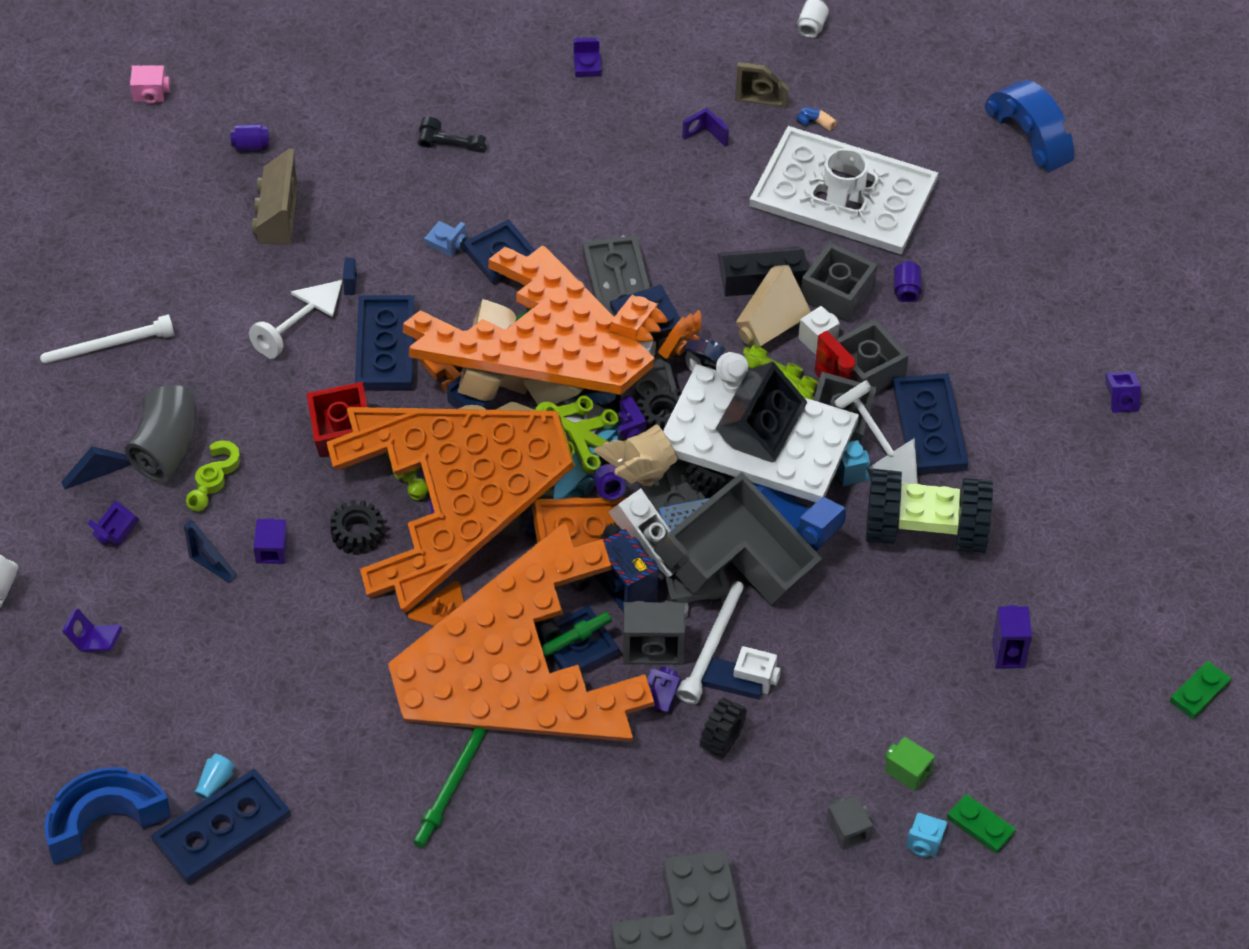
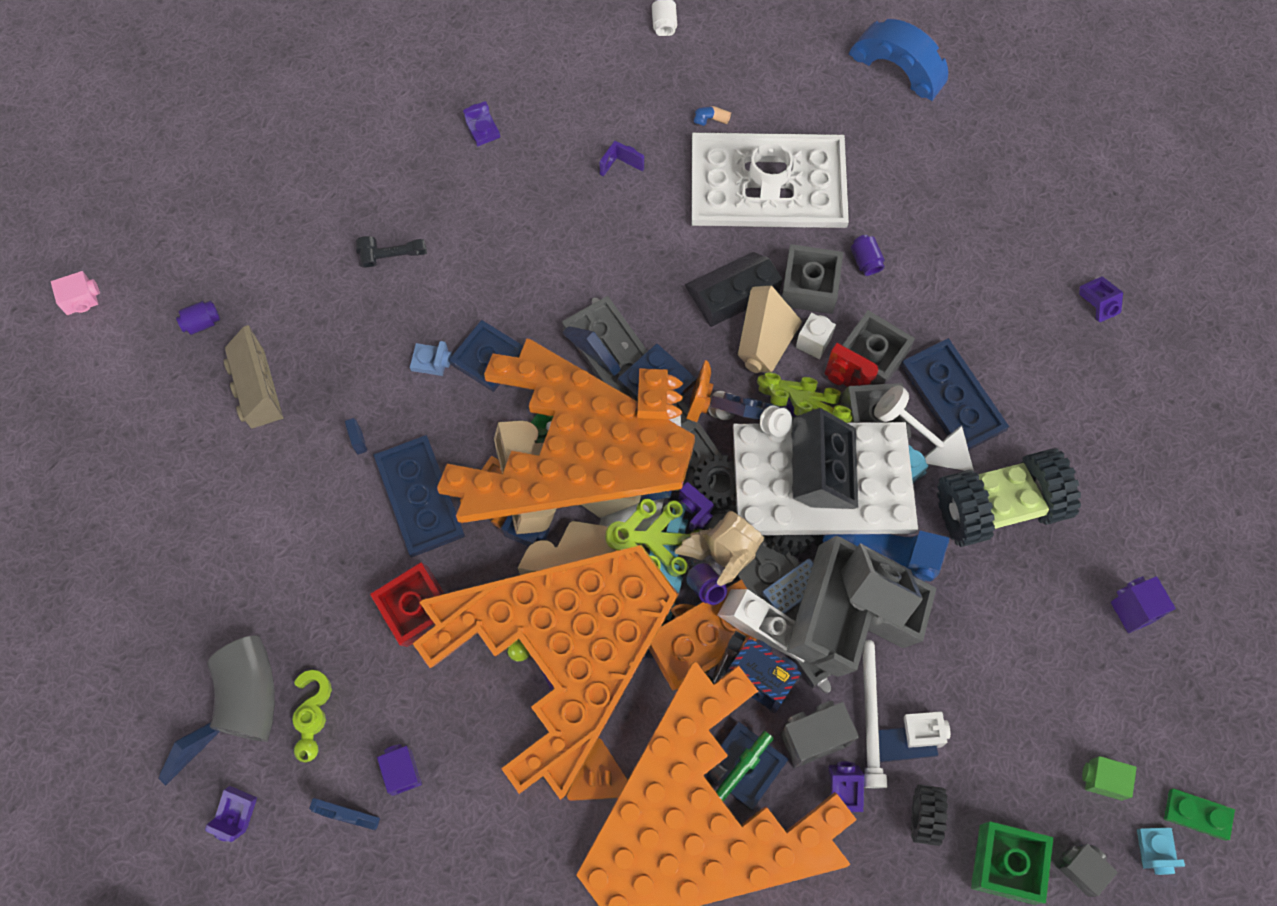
camera: 20 degrees left, 15 degrees up
white piece [40,314,175,364] -> none
white piece [249,280,343,359] -> none
black tyre [330,500,384,555] -> none
dark tan slope [735,62,789,108] -> none
none -> dark blue tile [562,326,621,376]
none -> dark grey brick [840,543,923,628]
none -> green brick [971,821,1053,905]

